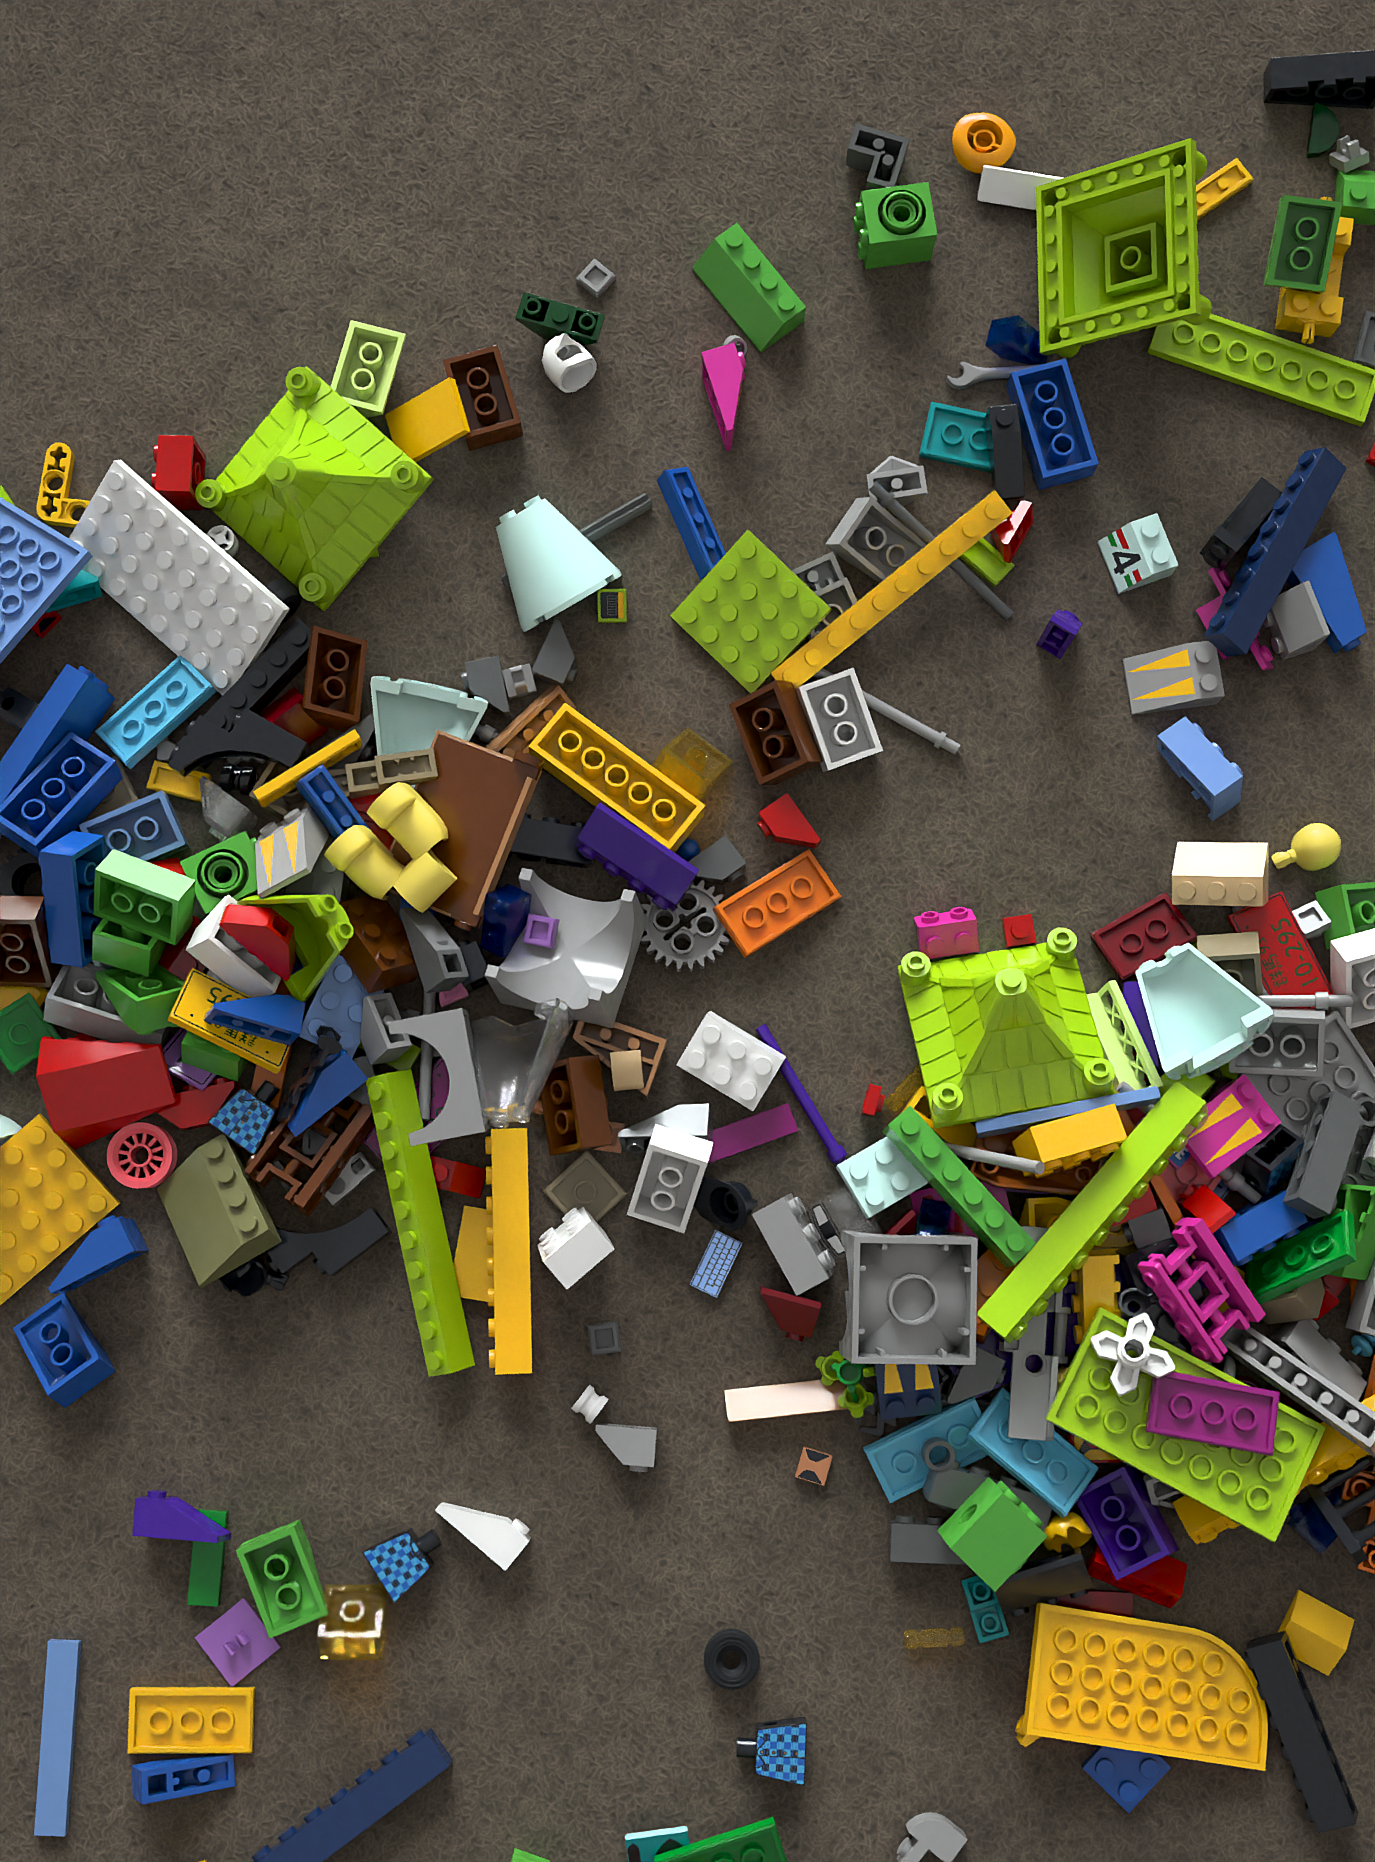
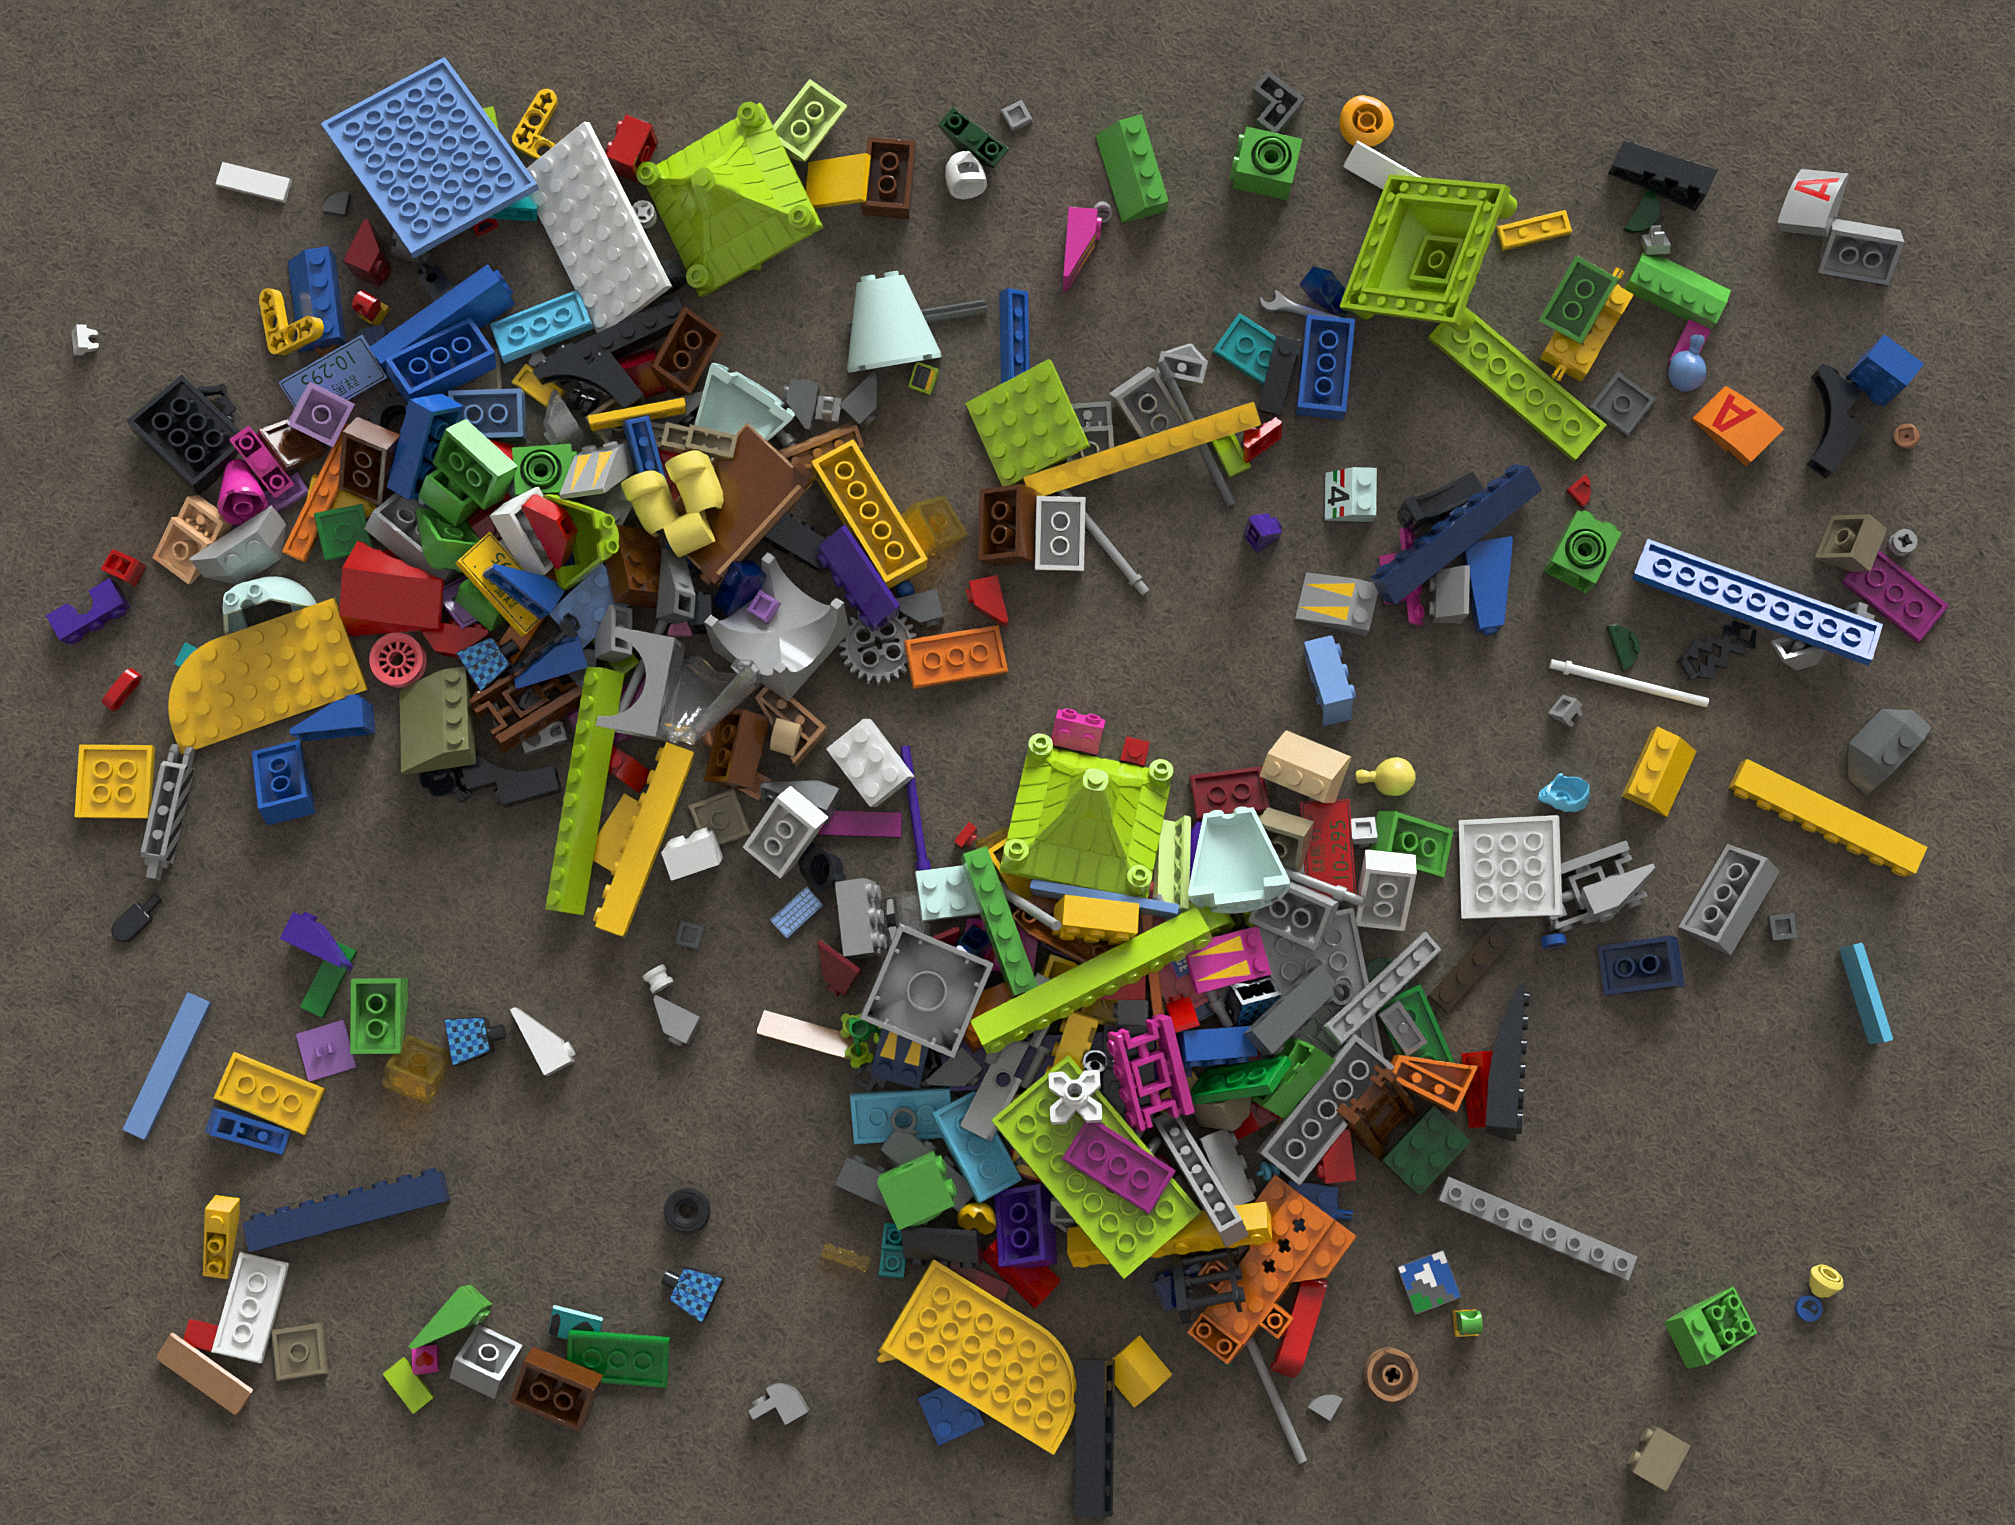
camera: 25 degrees right, 0 degrees up
nougat tile [795,1446,833,1486] -> none

